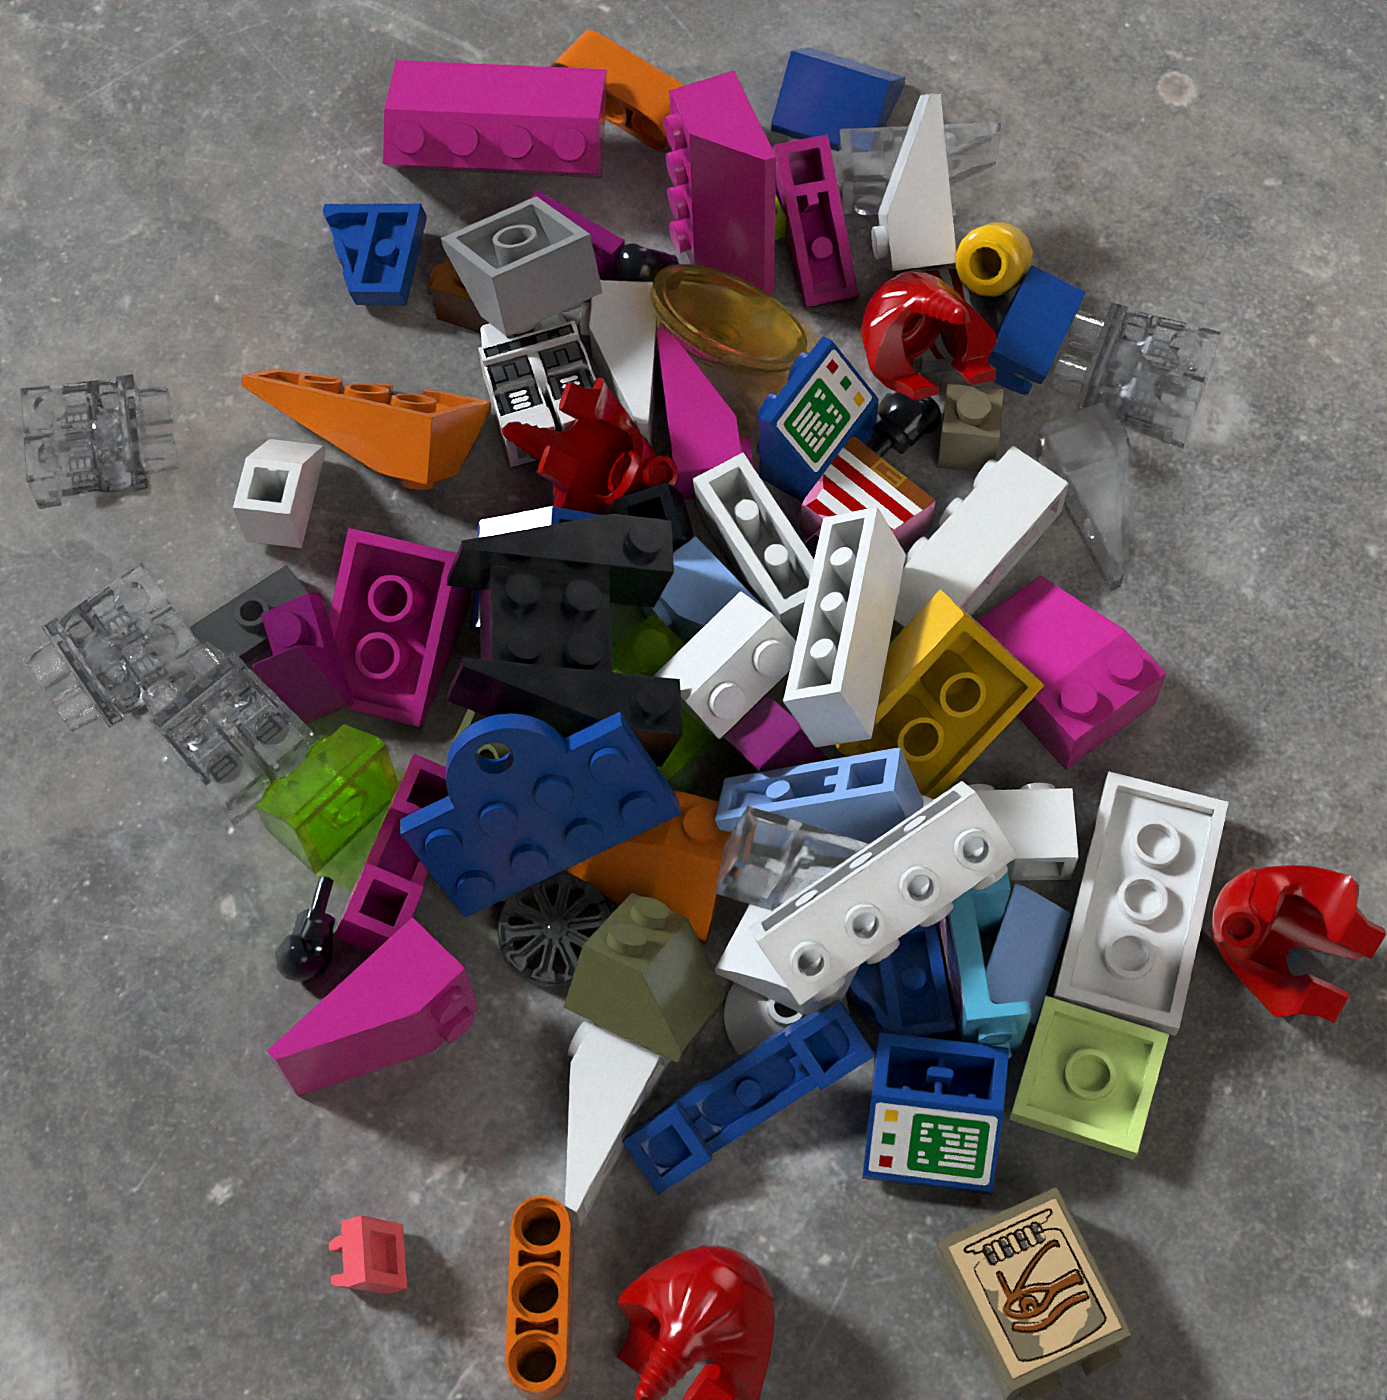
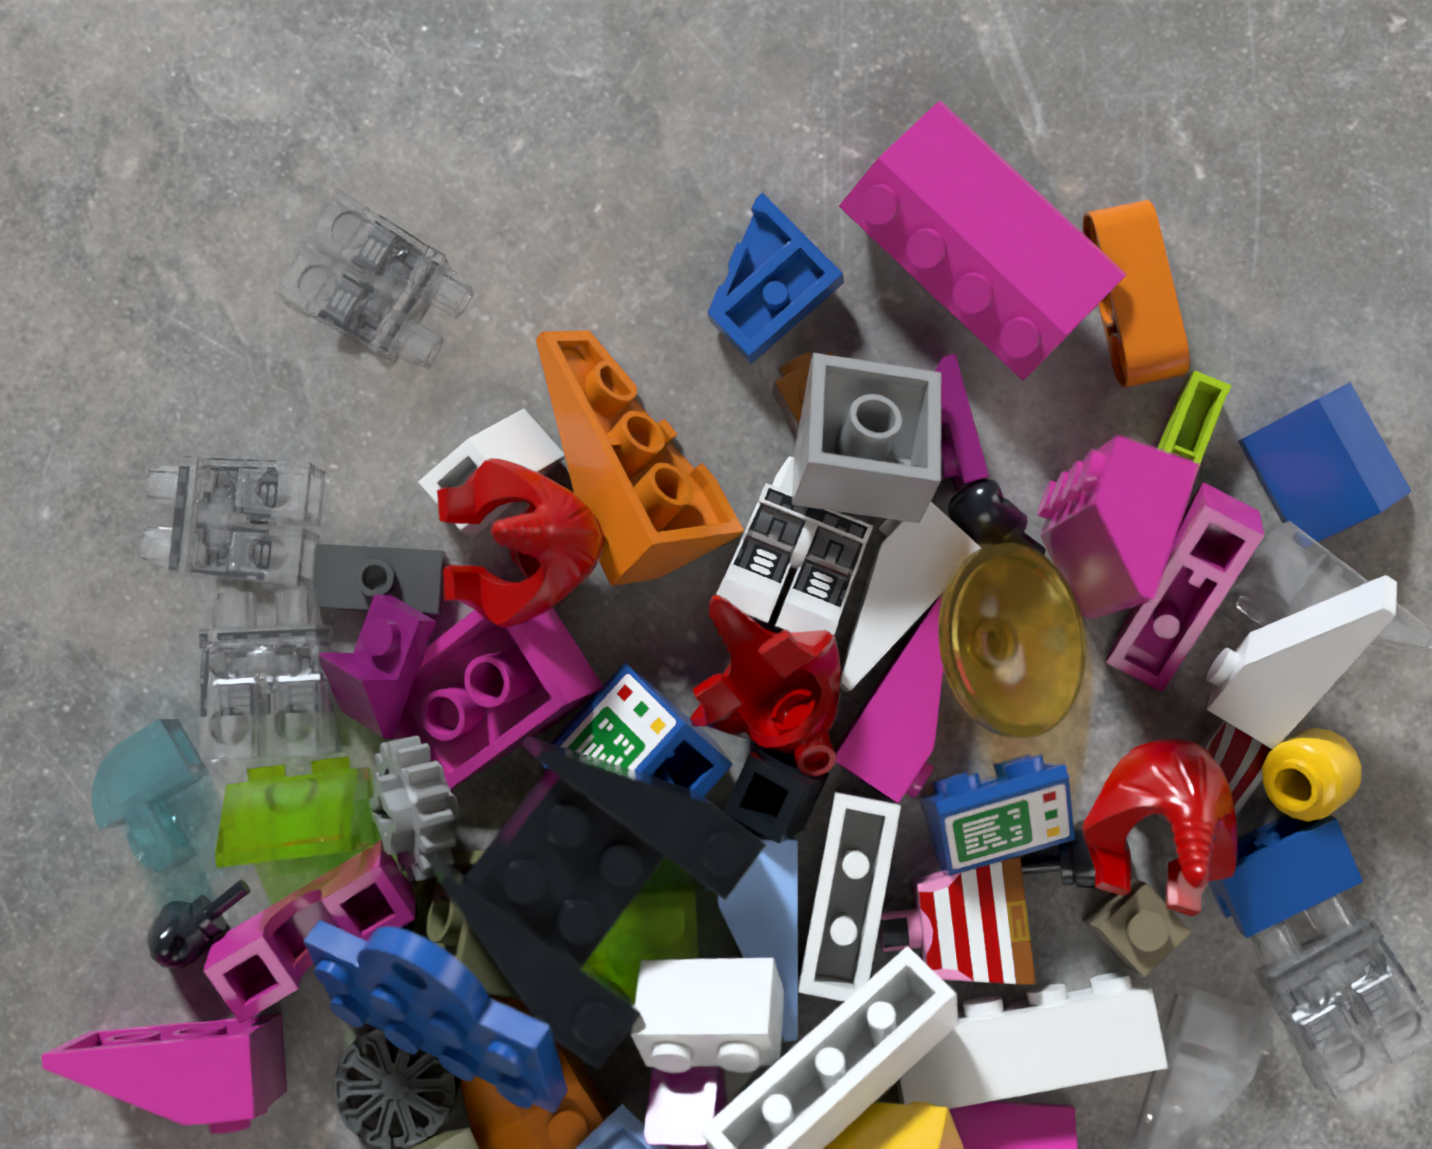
camera: 35 degrees right, 20 degrees up
none -> clear light blue brick [92,719,210,873]
none -> light grey gear [369,735,459,882]
none -> red piece [437,458,604,628]

